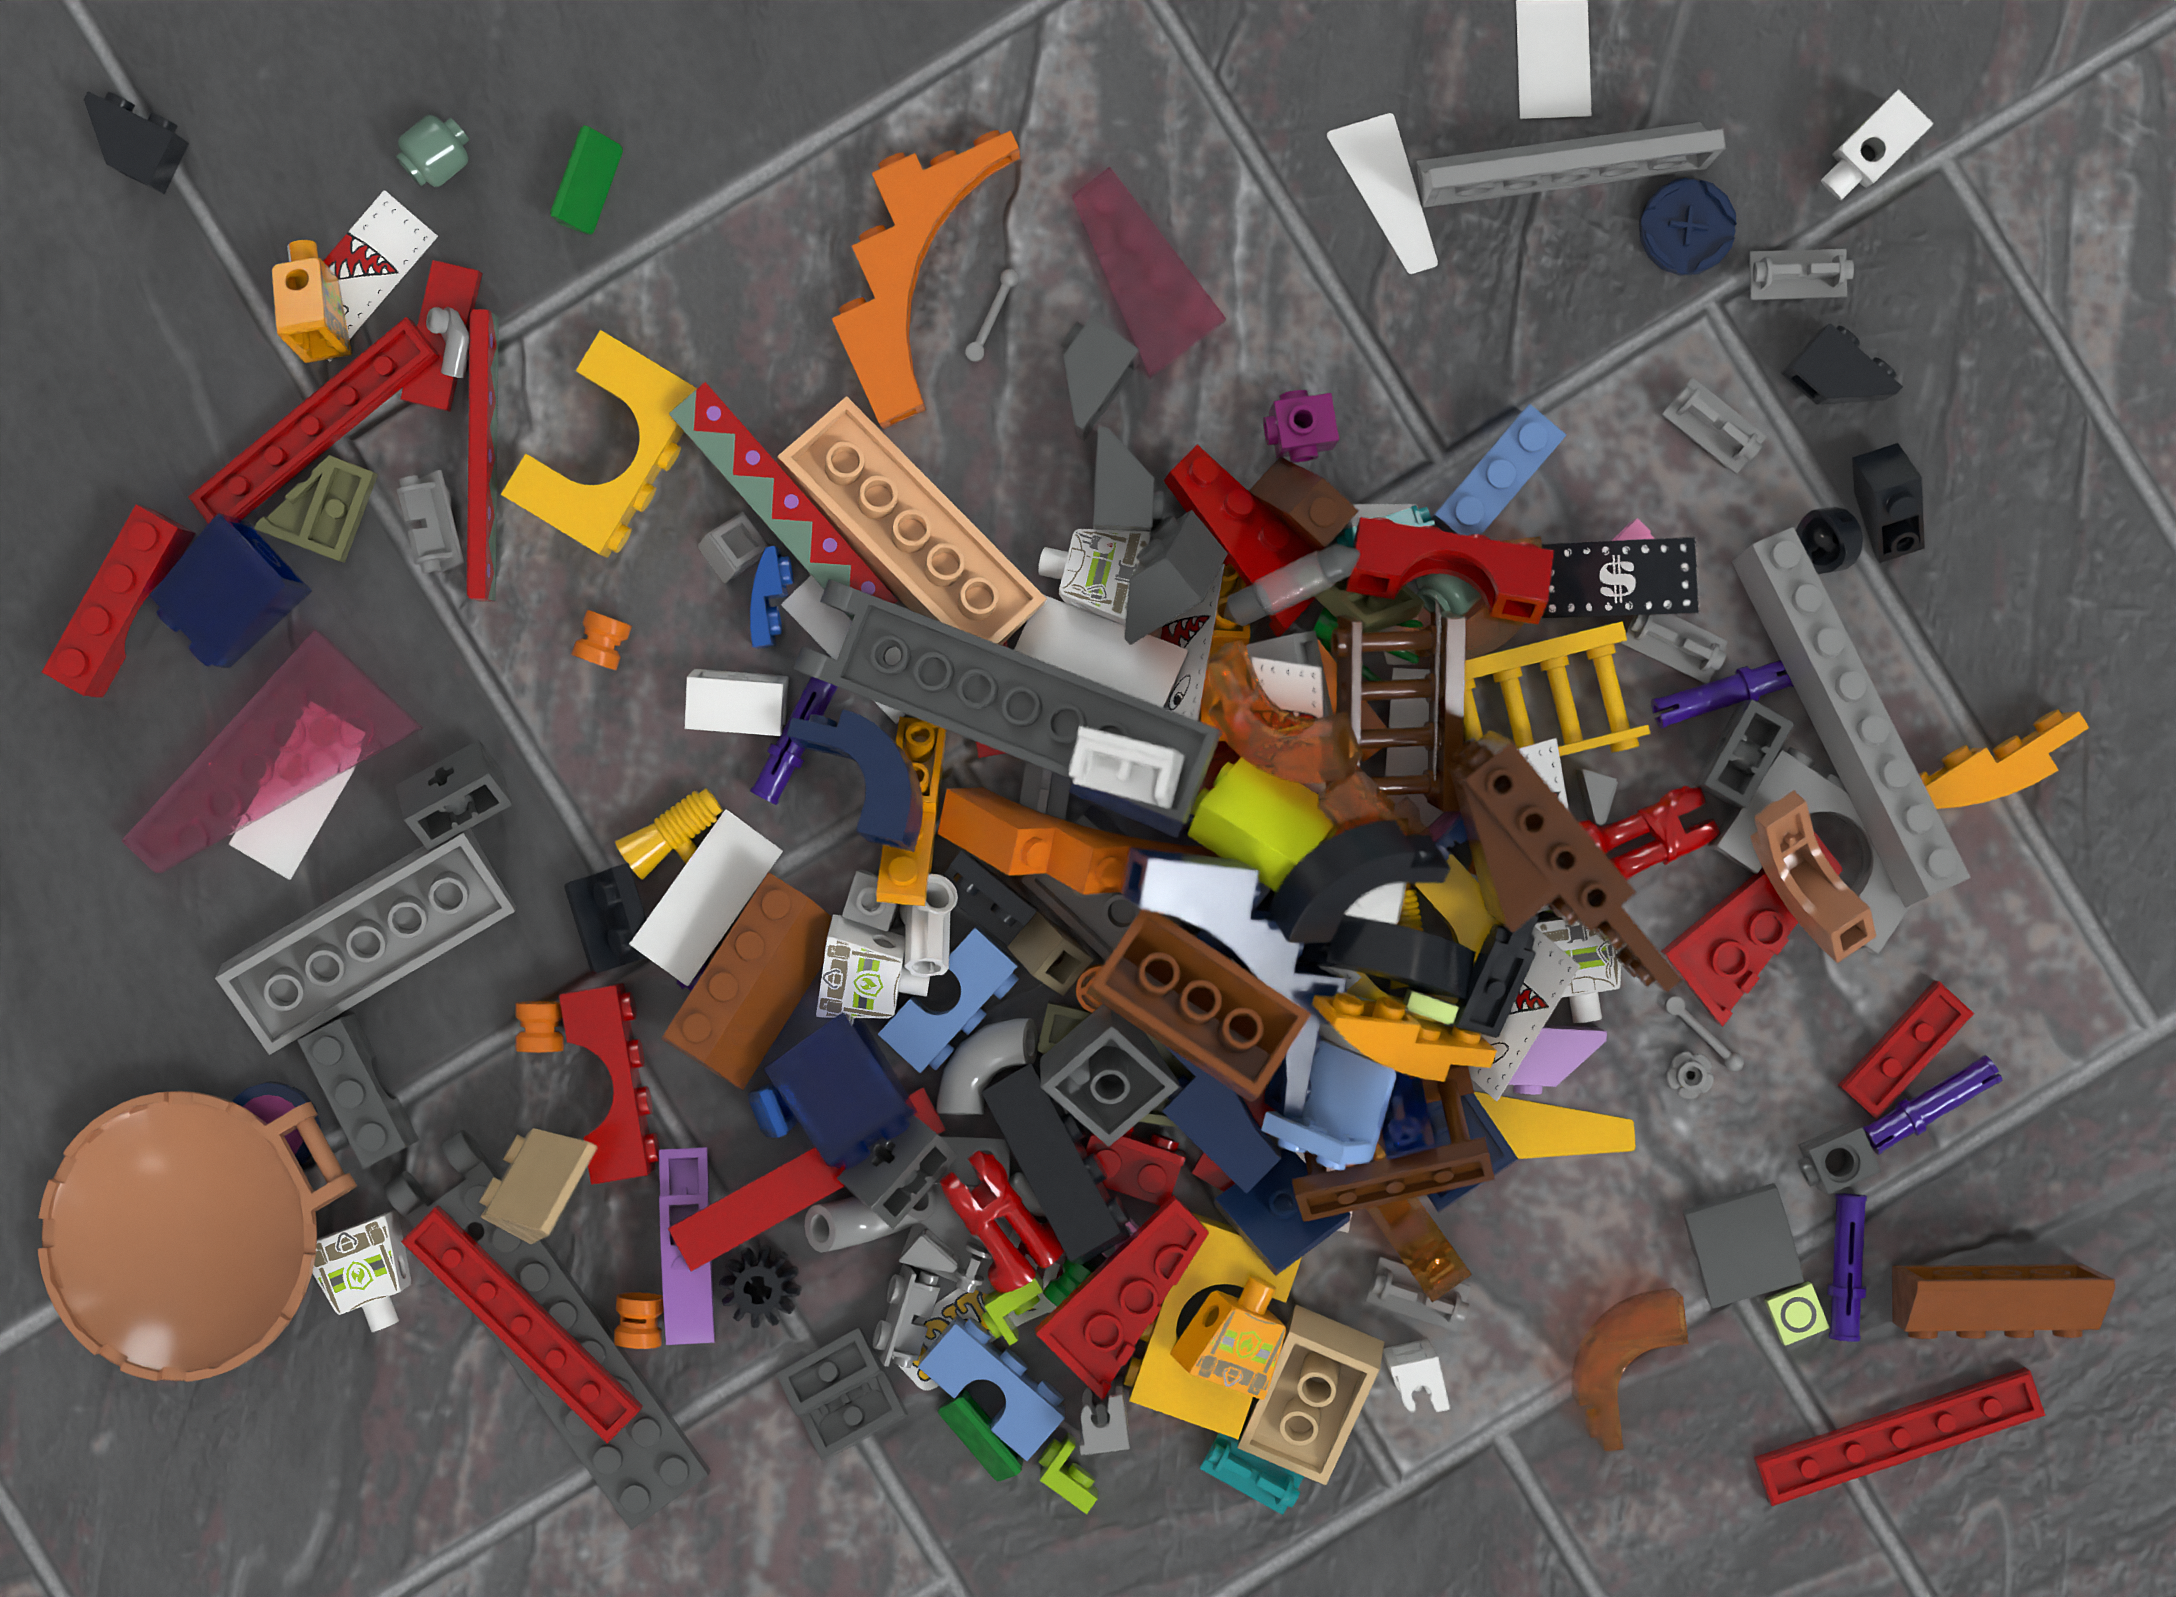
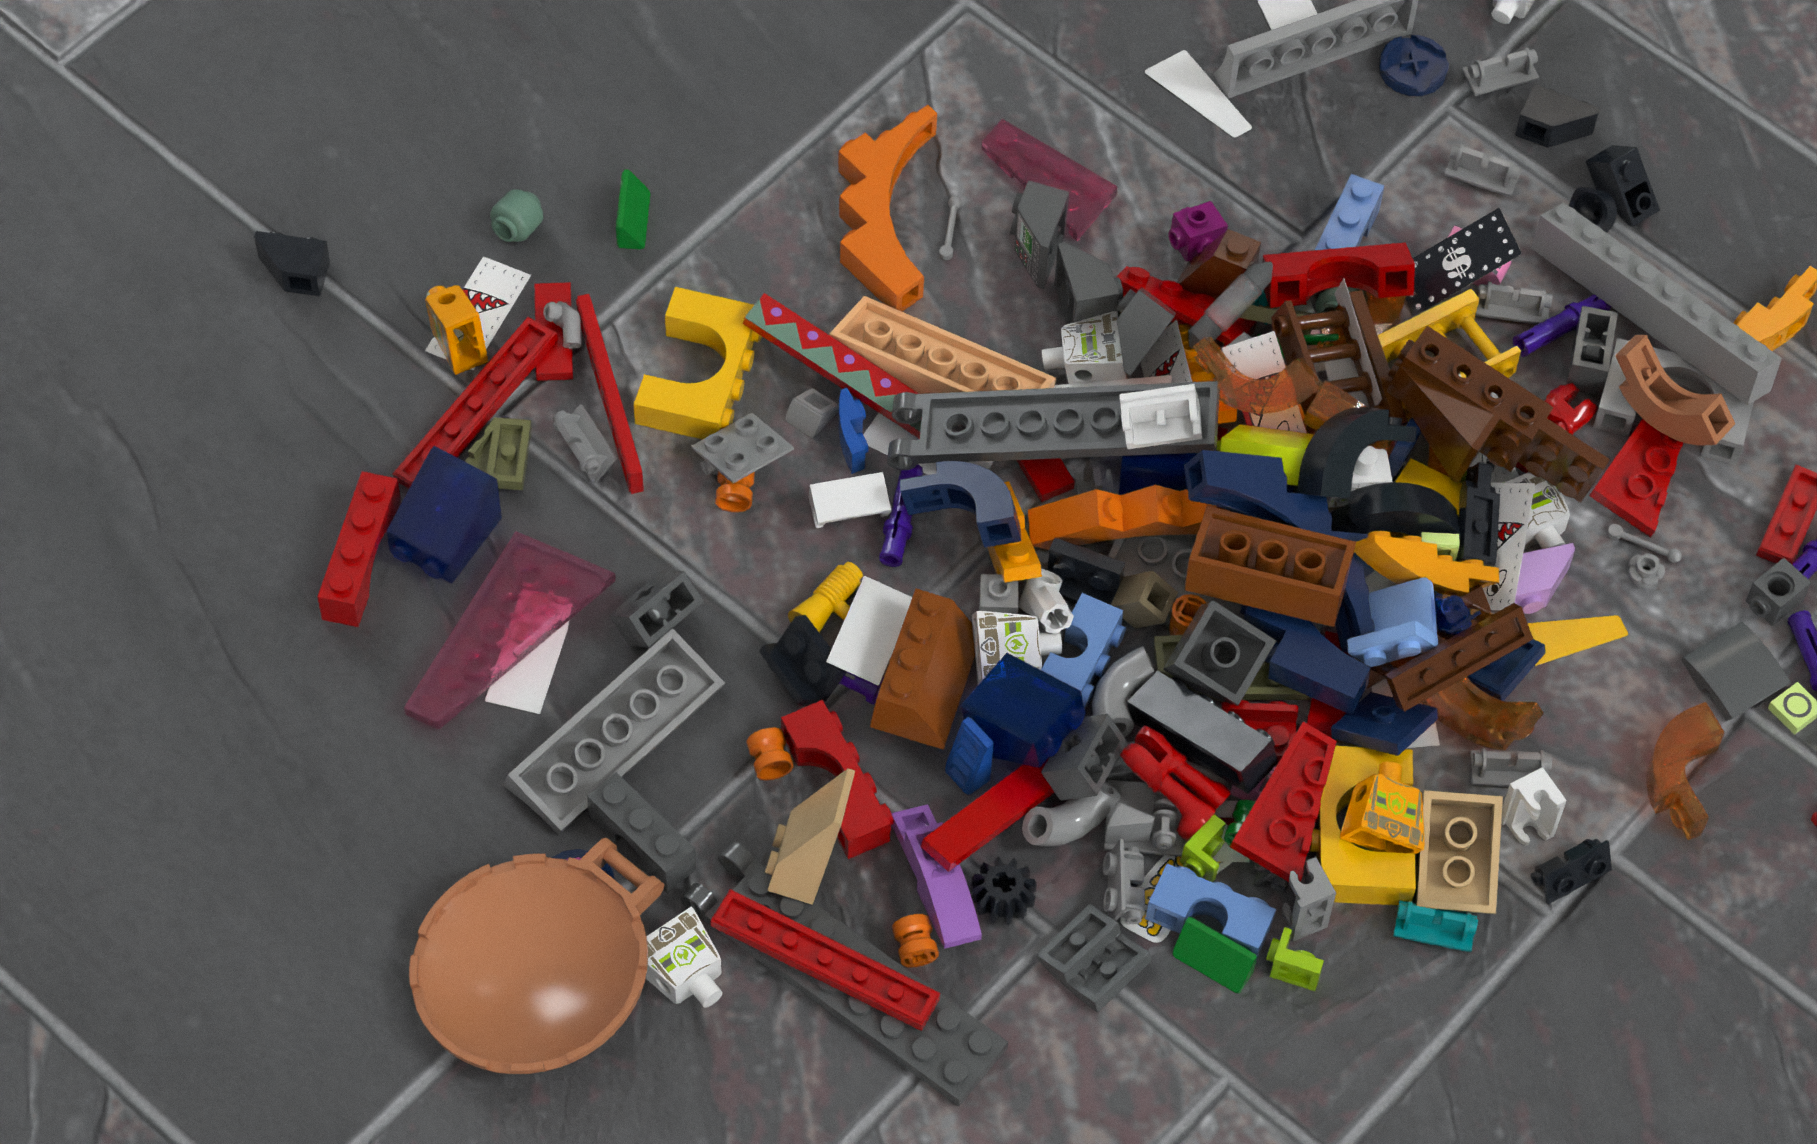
camera: 10 degrees left, 30 degrees down
none -> light grey hinge [692,413,794,483]
none -> black hinge [1530,839,1612,905]

